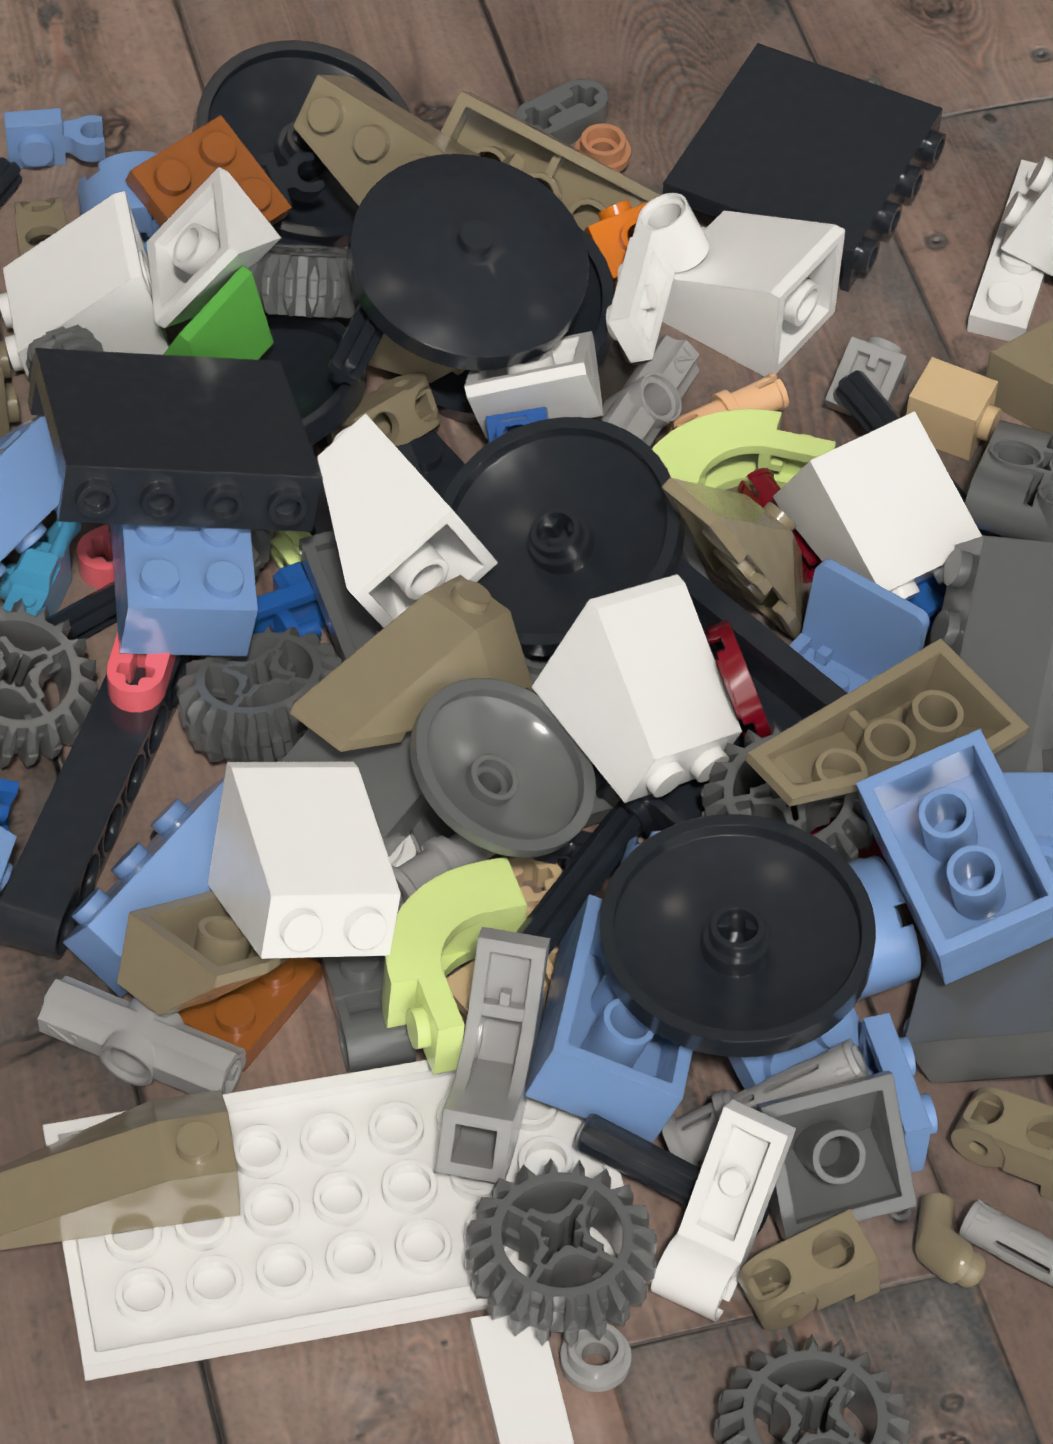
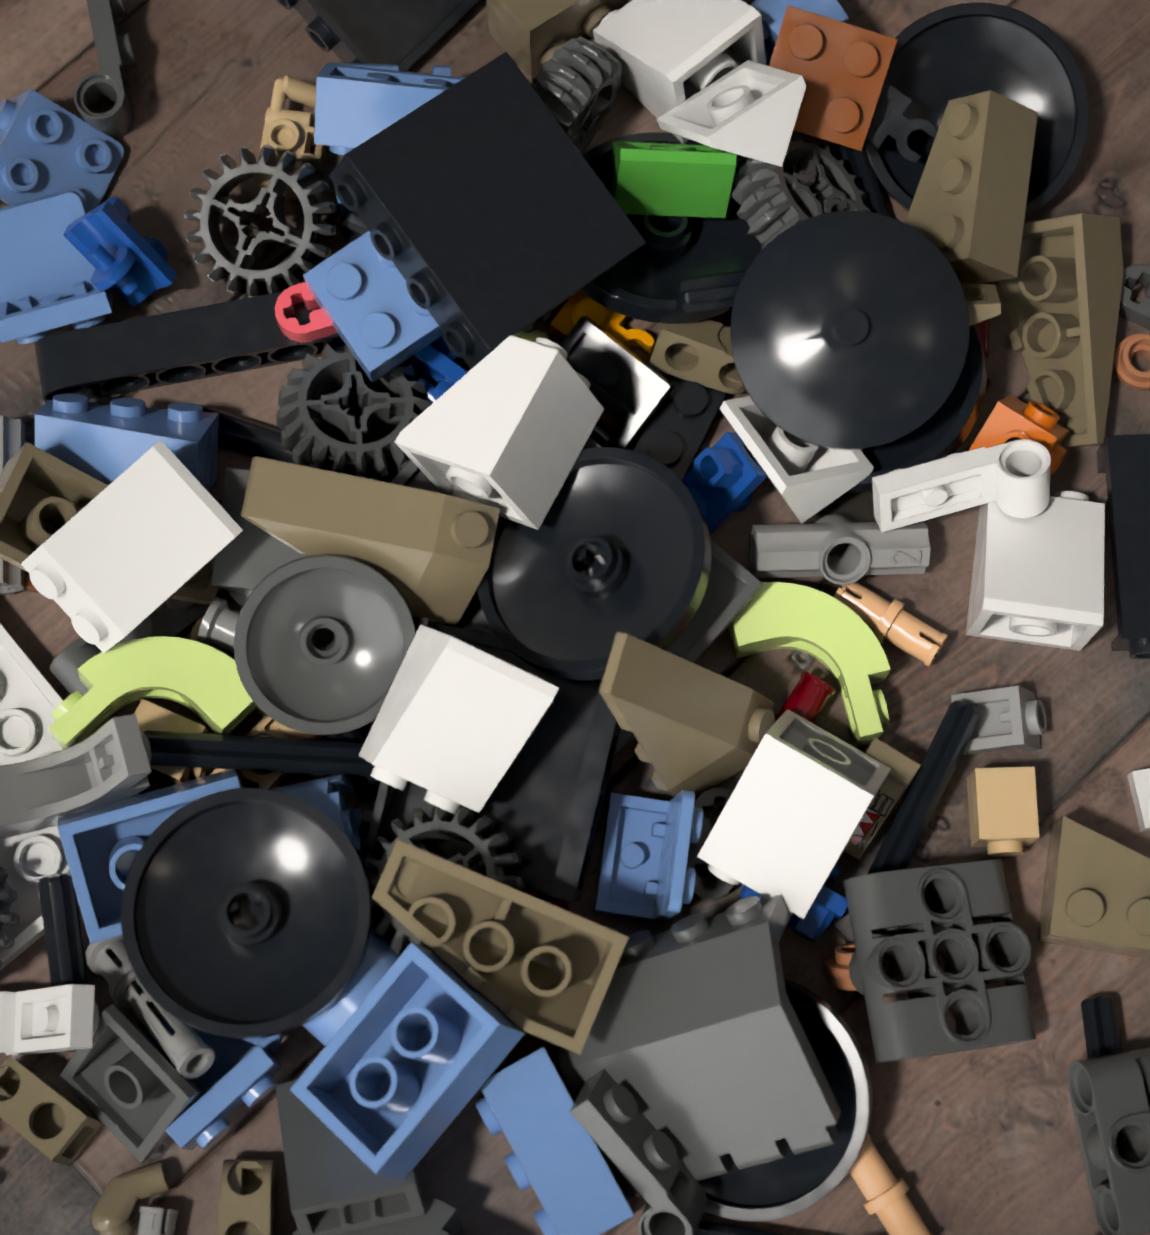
camera: 65 degrees right, 25 degrees up
dark red tile [704,619,771,739] -> none

